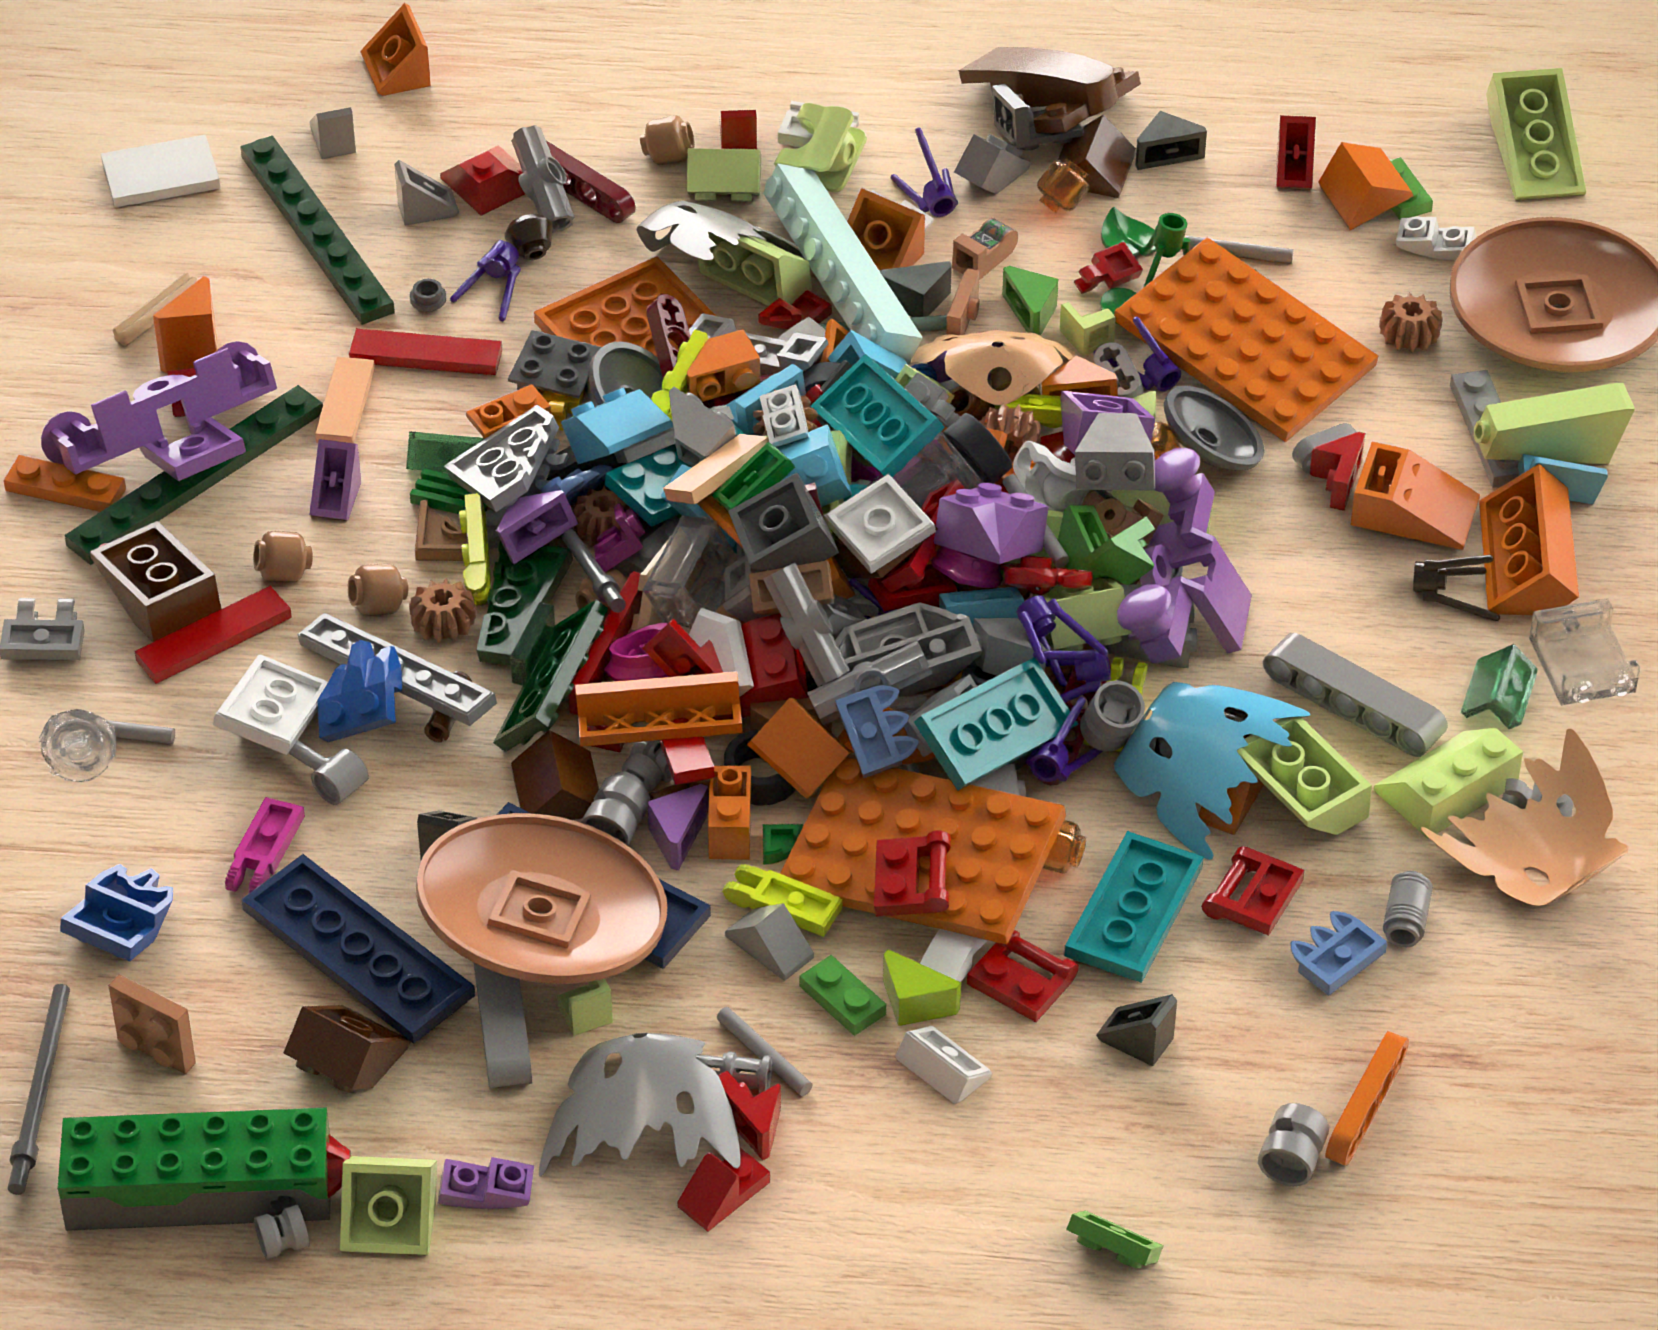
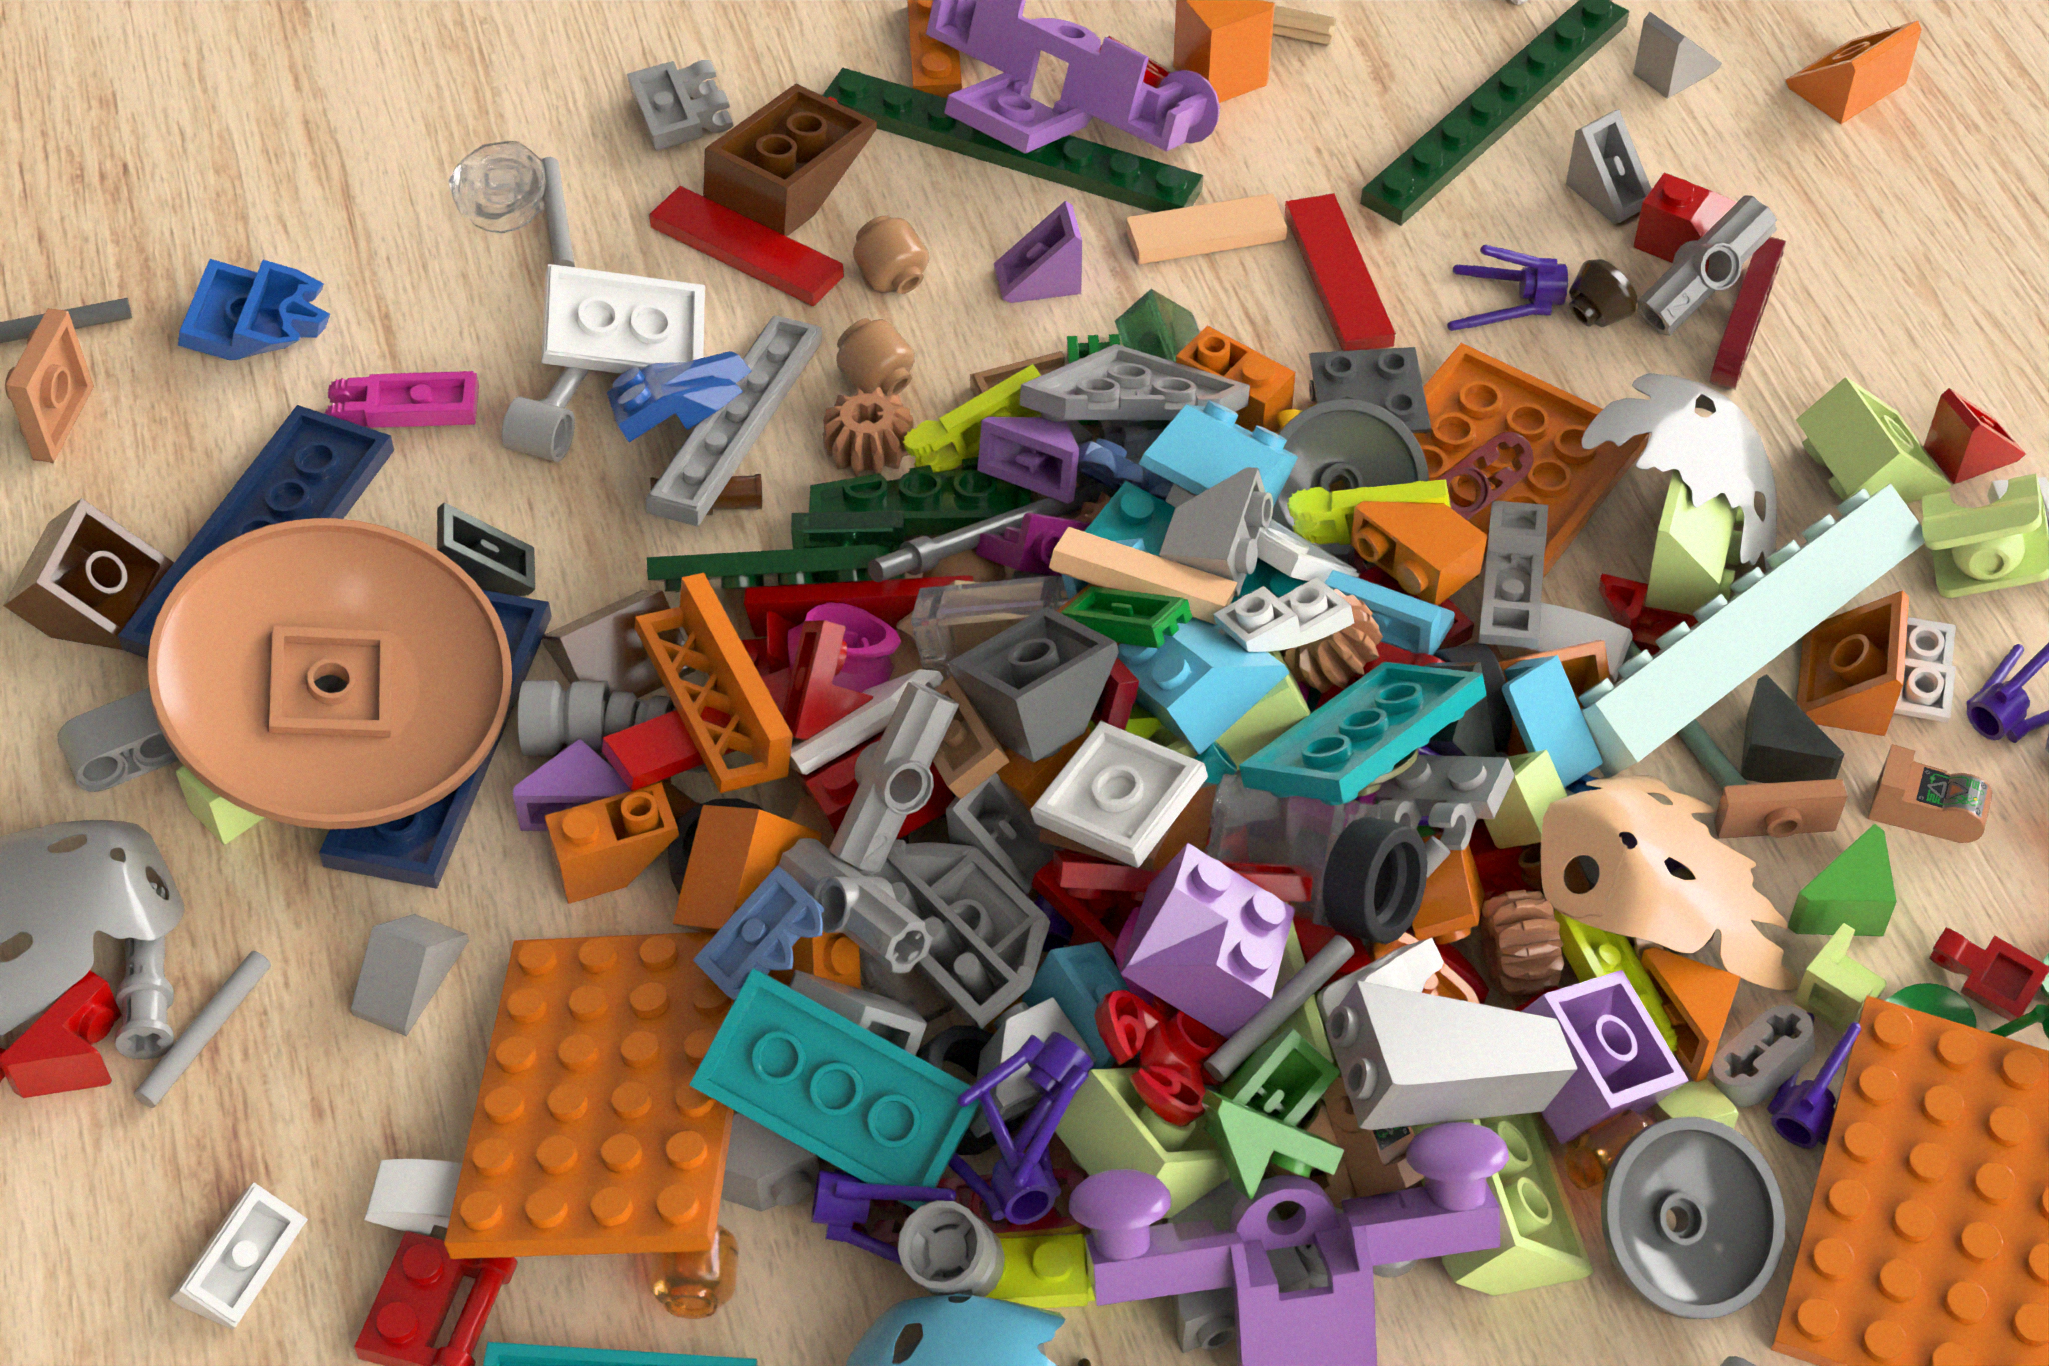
camera: 70 degrees right, 5 degrees up
dark grey plate [410,278,447,312] -> none
medium nougat head [640,115,695,165] -> none
neon yellow hinge [722,863,843,937] -> none
green tile [763,824,803,865] -> none
bright green plate [799,955,887,1036] -> none
red plate [874,830,951,917] -> none
lime slope [883,949,961,1026] -> none

